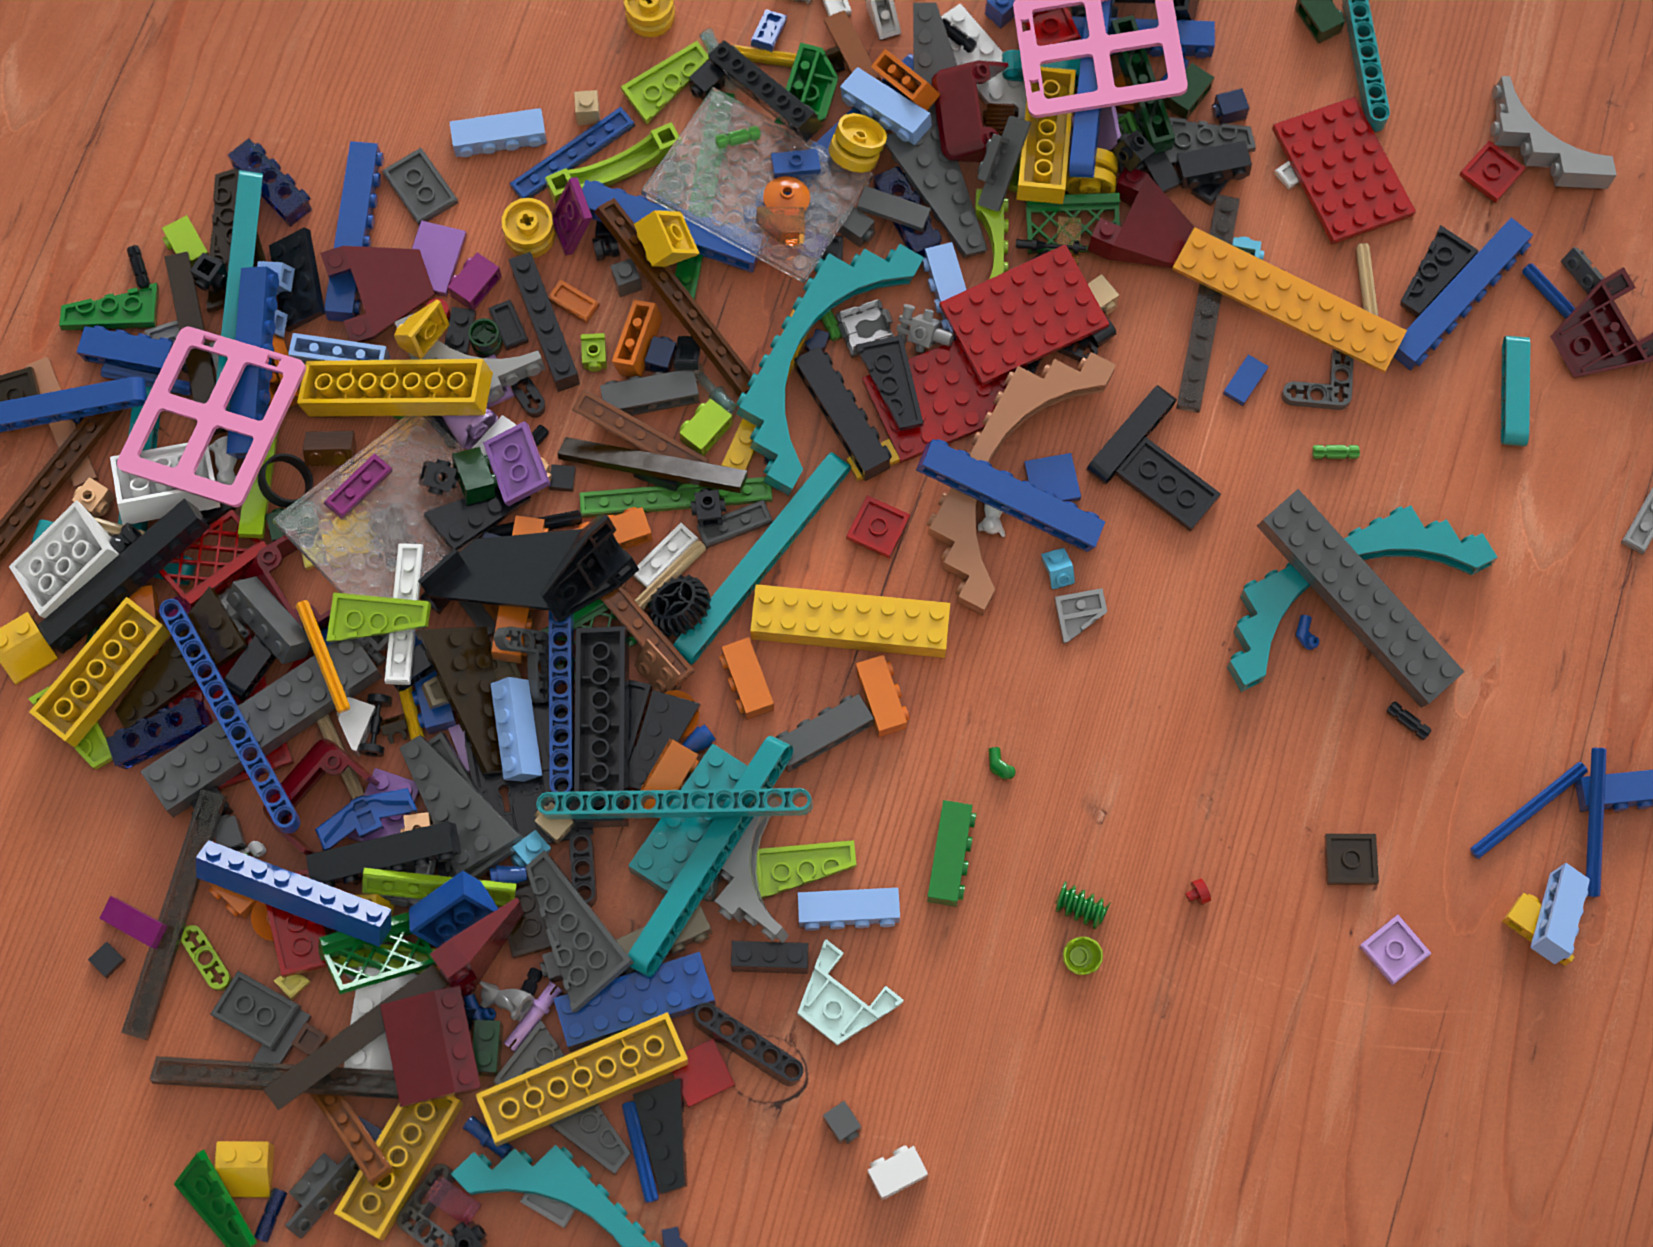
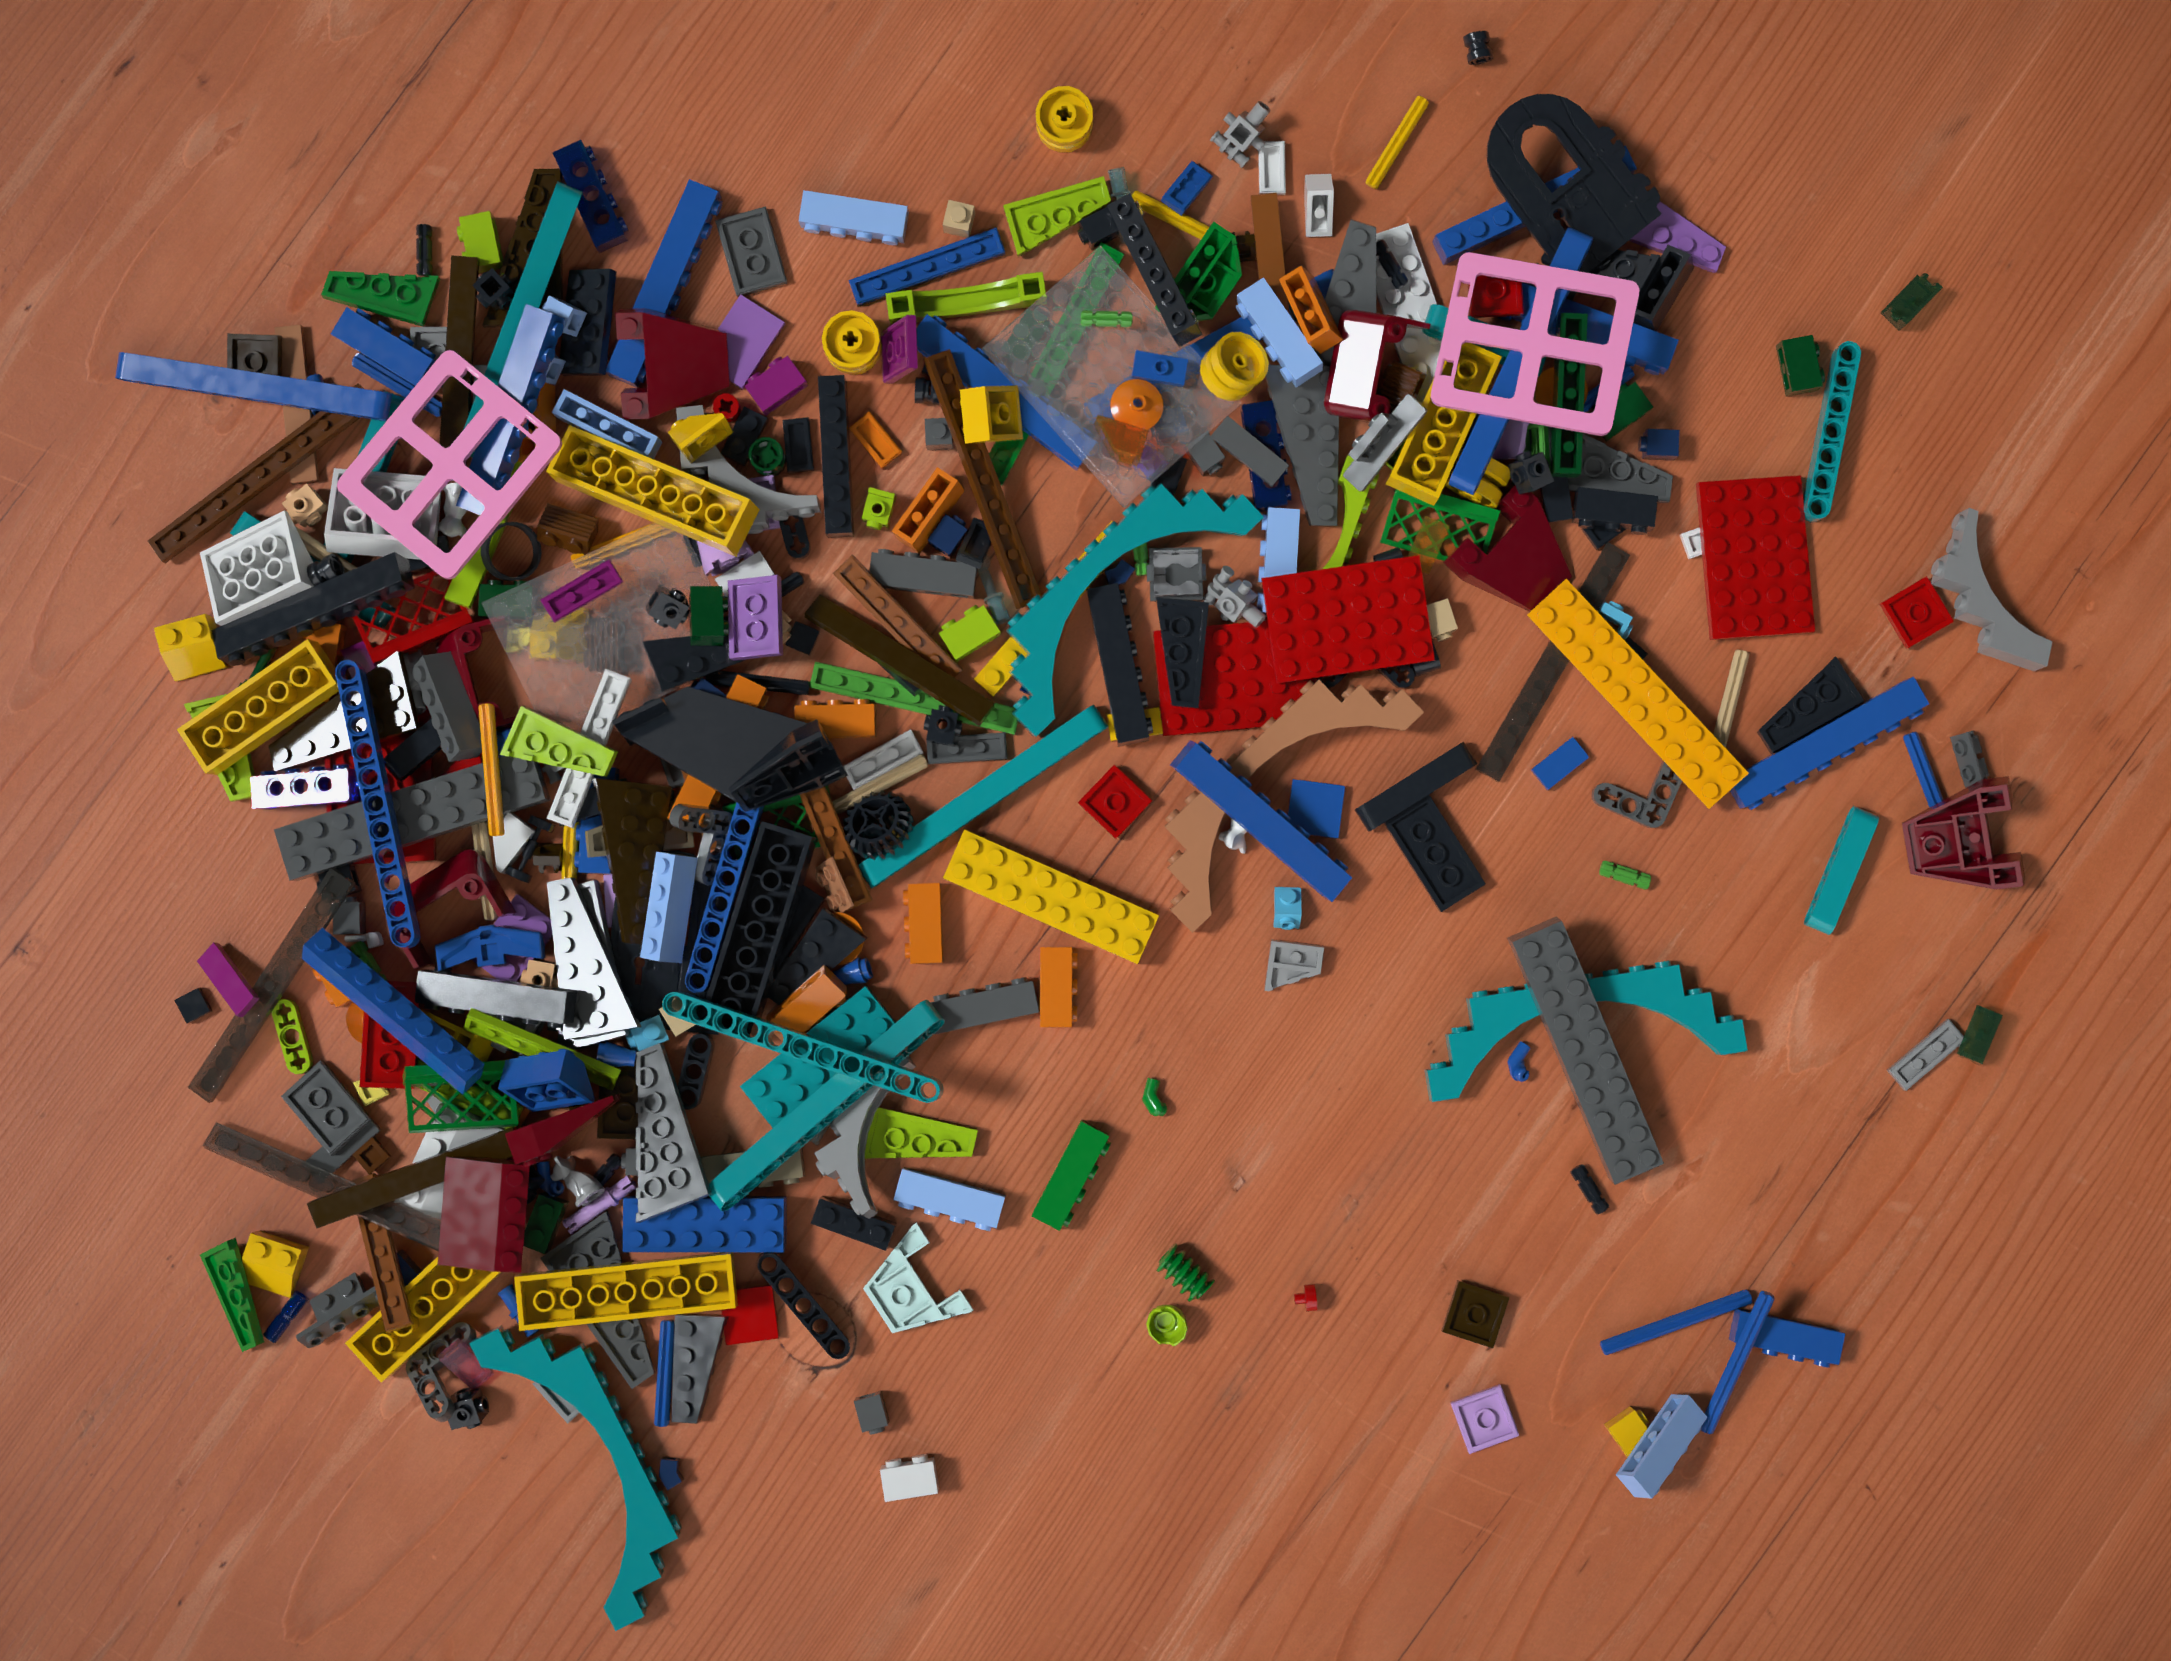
camera: 15 degrees right, 15 degrees up
black piece [1016,238,1086,255] -> none

